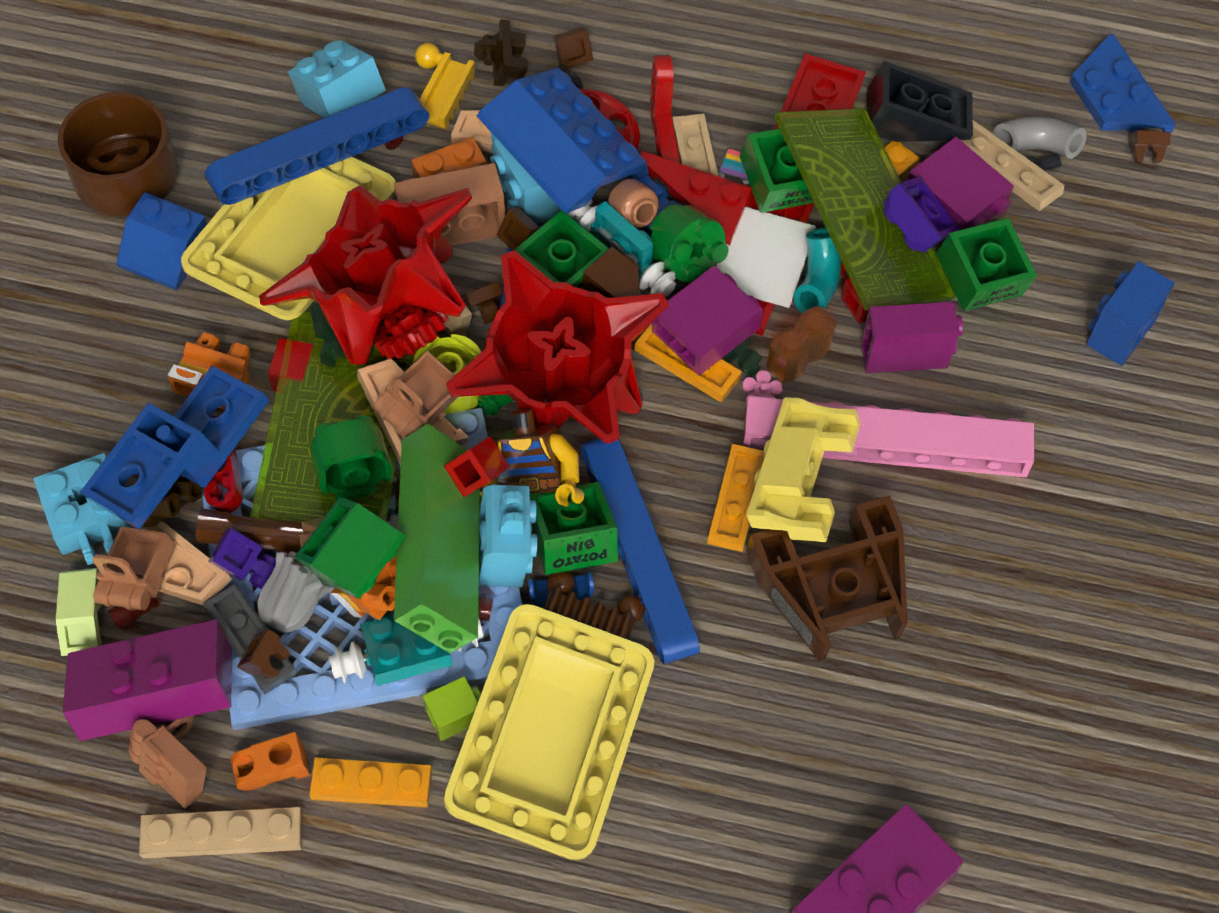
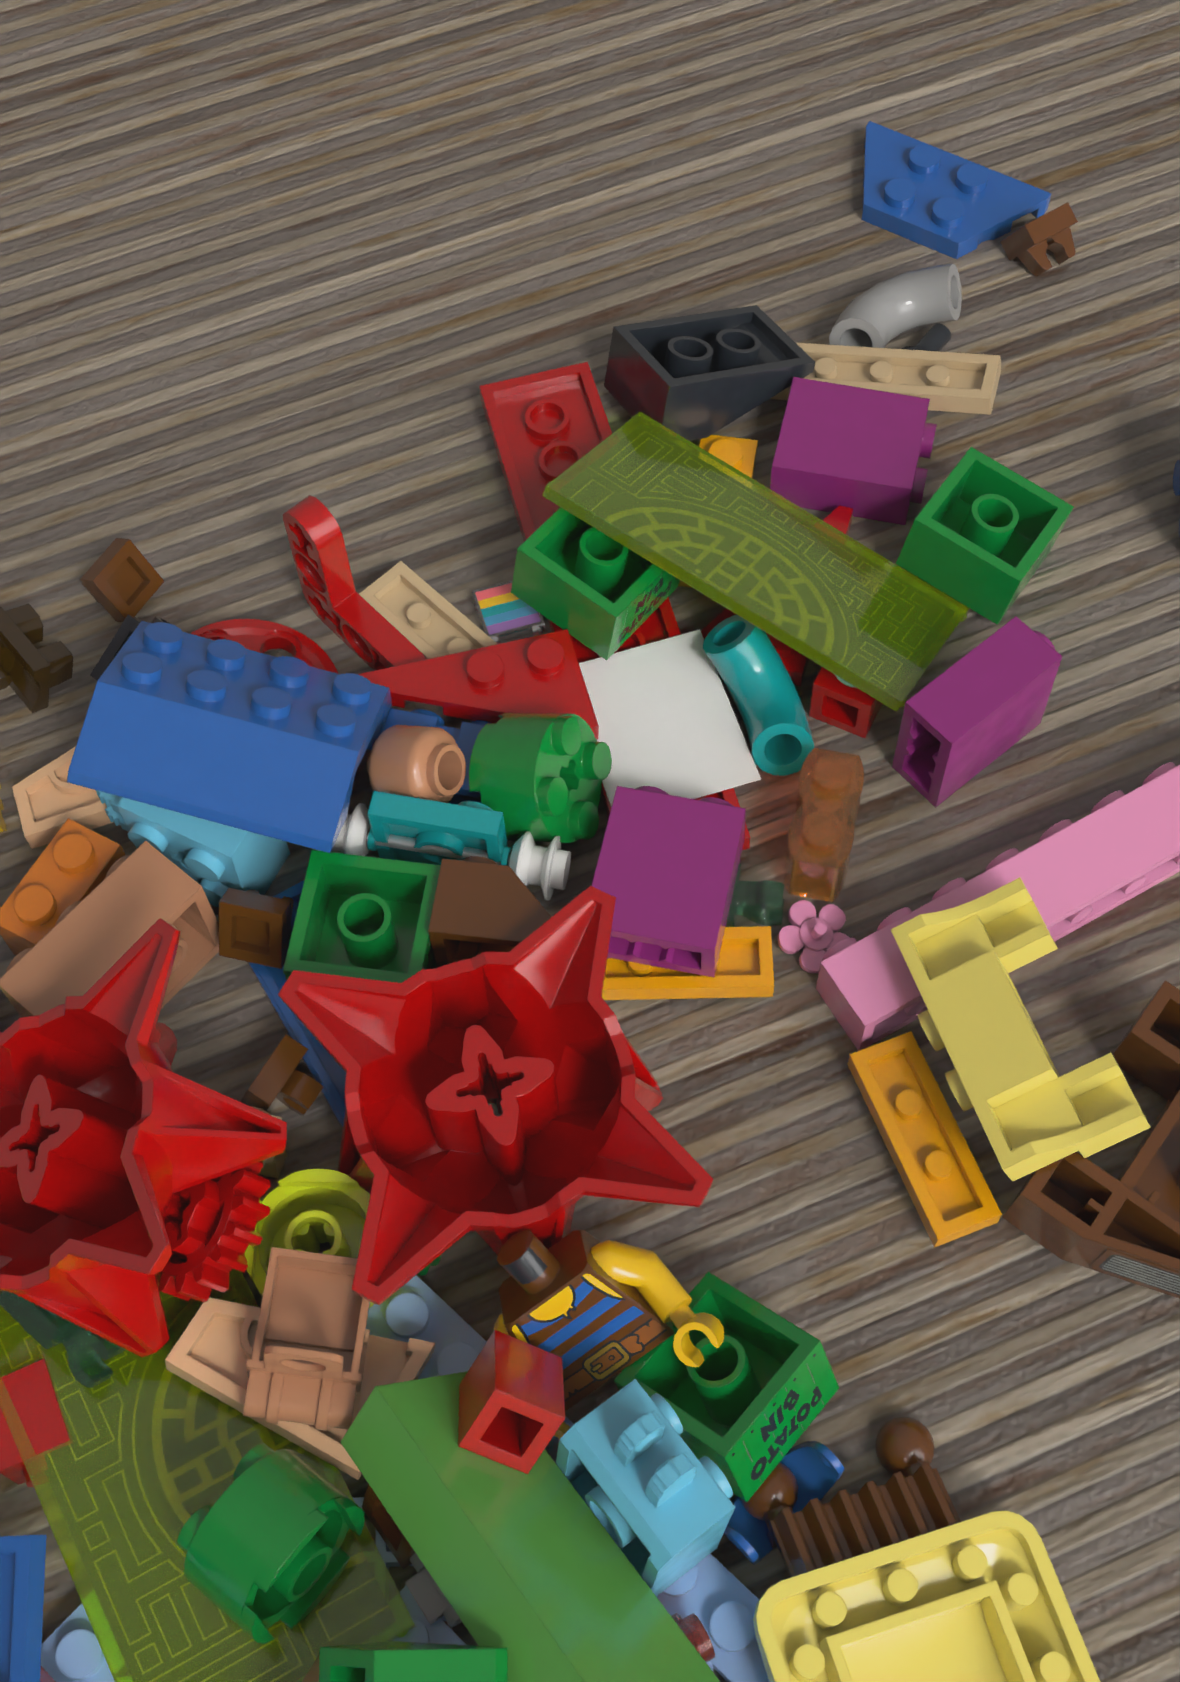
camera: 30 degrees left, 0 degrees up
blue beam [580,438,700,665] -> none
dark purple slope [883,176,961,253] -> none

